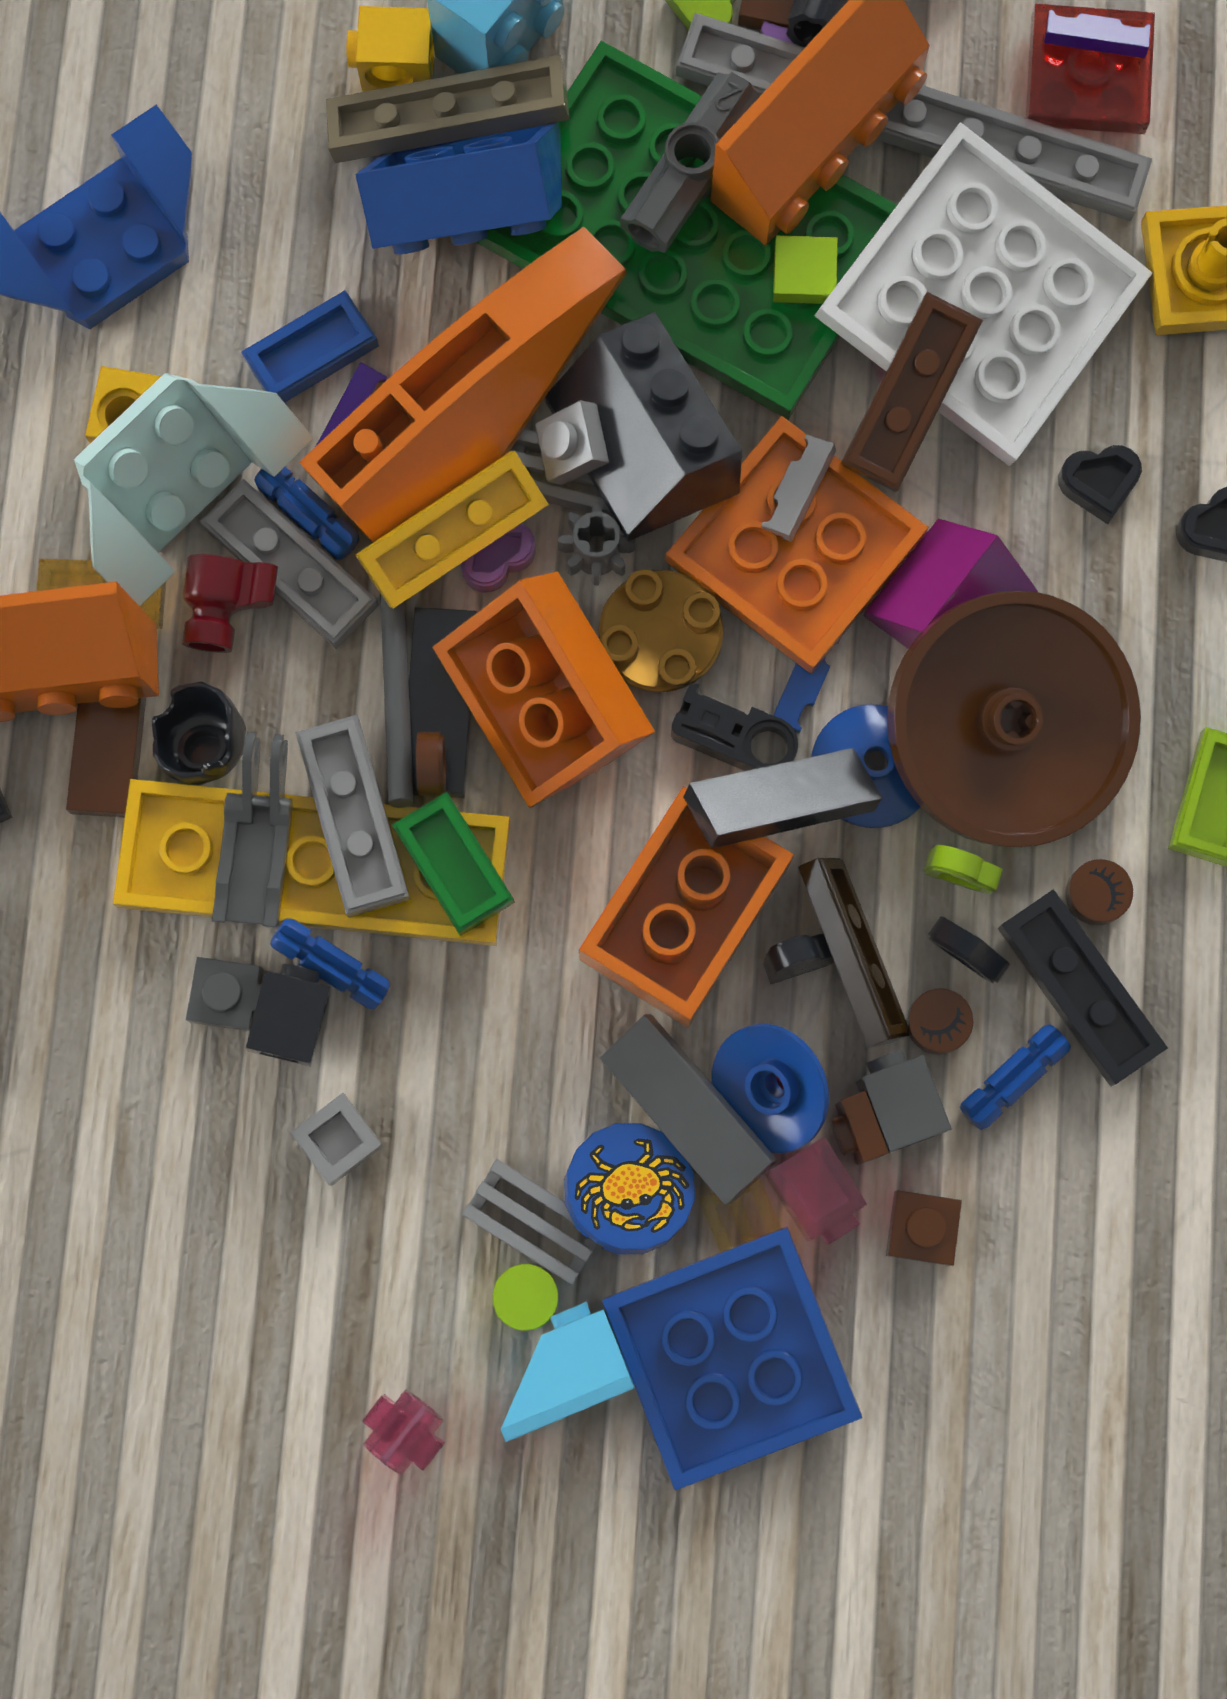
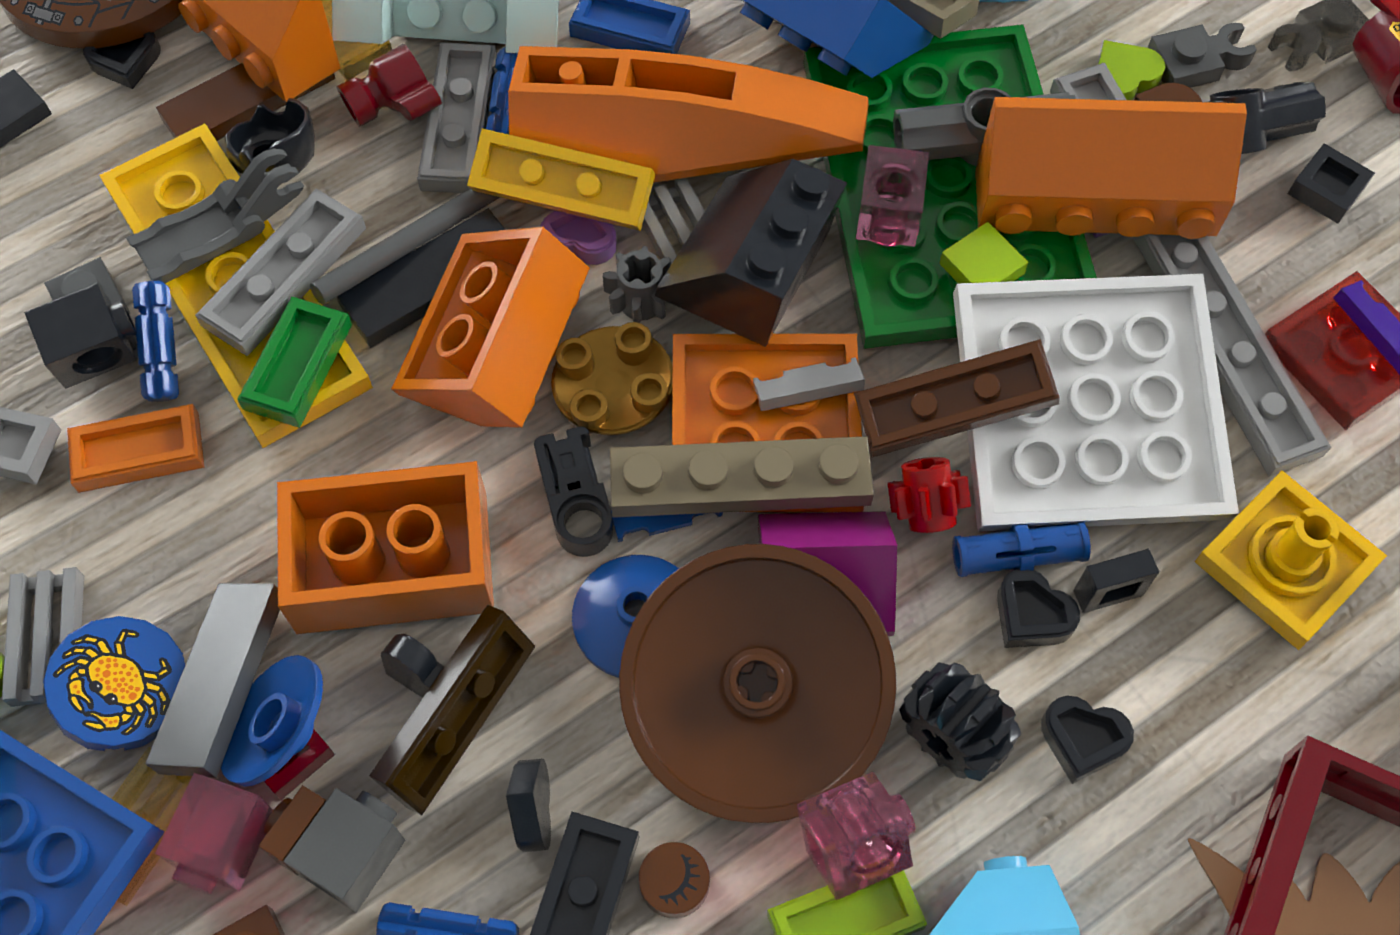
camera: 50 degrees right, 15 degrees down
reddish brown tile [416,732,446,796] -> none
light grey plate [535,400,609,485] -> none
tile [683,748,882,849] -> none
reddish brown tile [906,988,973,1055] -> none
lime tile [923,845,1003,894] -> none
none -> orange tile [67,404,205,493]
none -> dark tan plate [610,436,874,517]
none -> clear pink brick [797,772,916,900]
none -> clear pink brick [856,145,929,247]
none -> red gear [887,457,971,533]
none -> black gear [899,662,1022,781]
none -> blue pin [952,522,1091,577]
none -> black tile [1073,548,1159,613]

